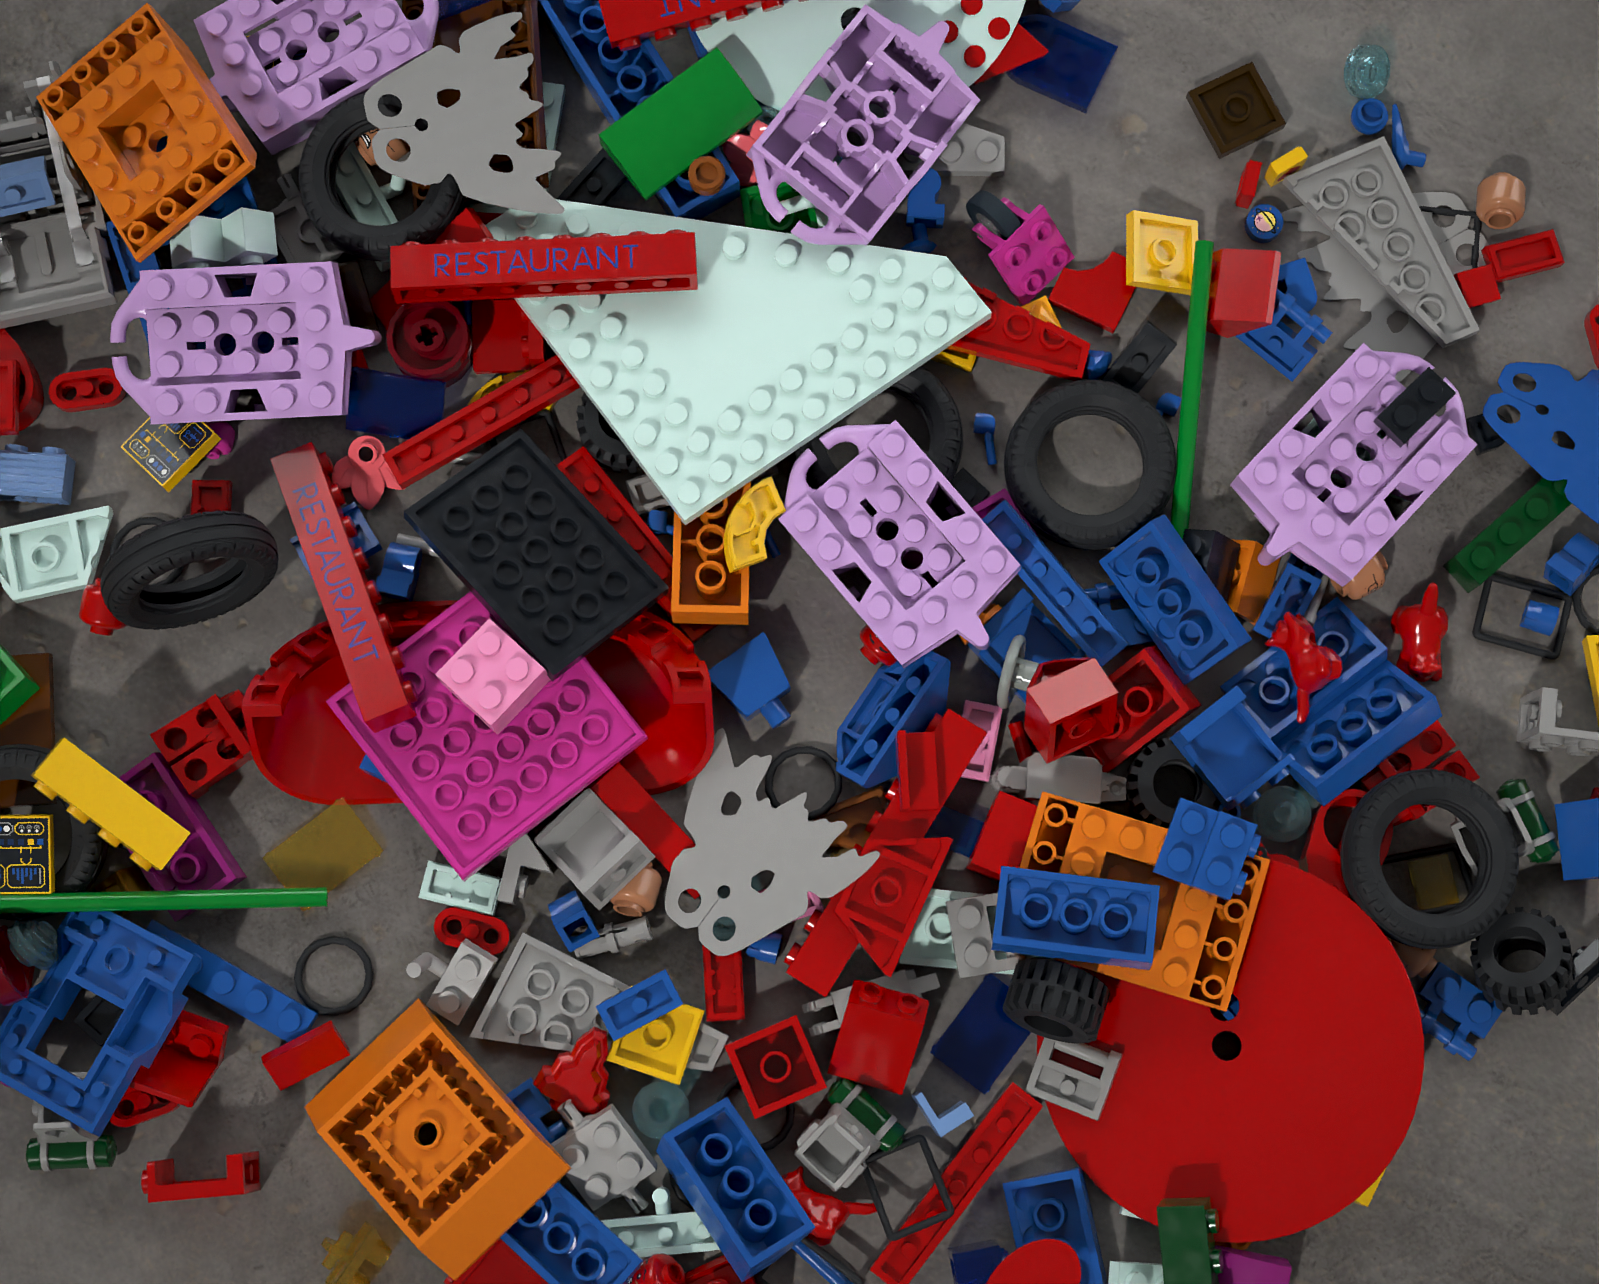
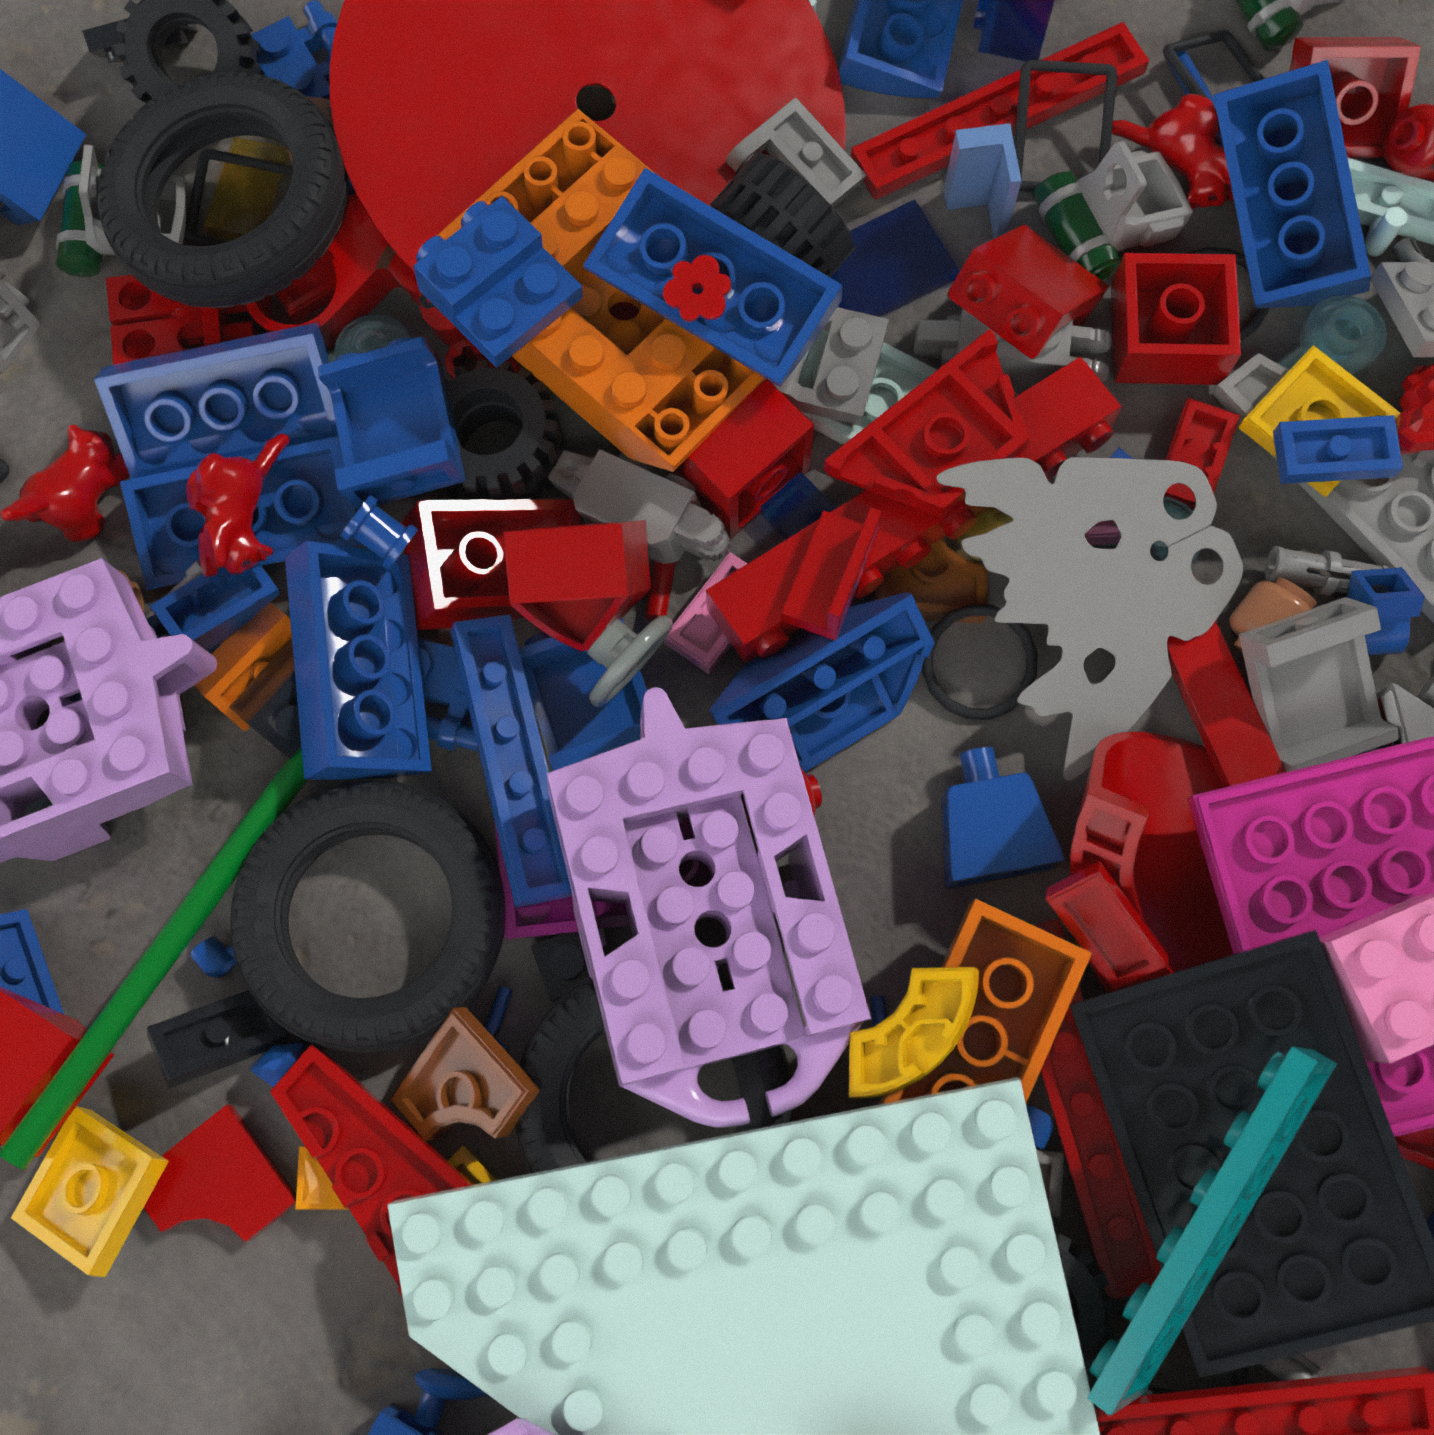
camera: 150 degrees left, 5 degrees down
dark pink plate [966,190,1075,306] -> none
none -> blue bush [340,494,418,570]
none -> dark orange tile [390,1007,541,1142]
none -> red plant [663,255,731,322]
none -> red tile [1045,861,1169,990]
none -> teal plate [1087,1046,1337,1416]

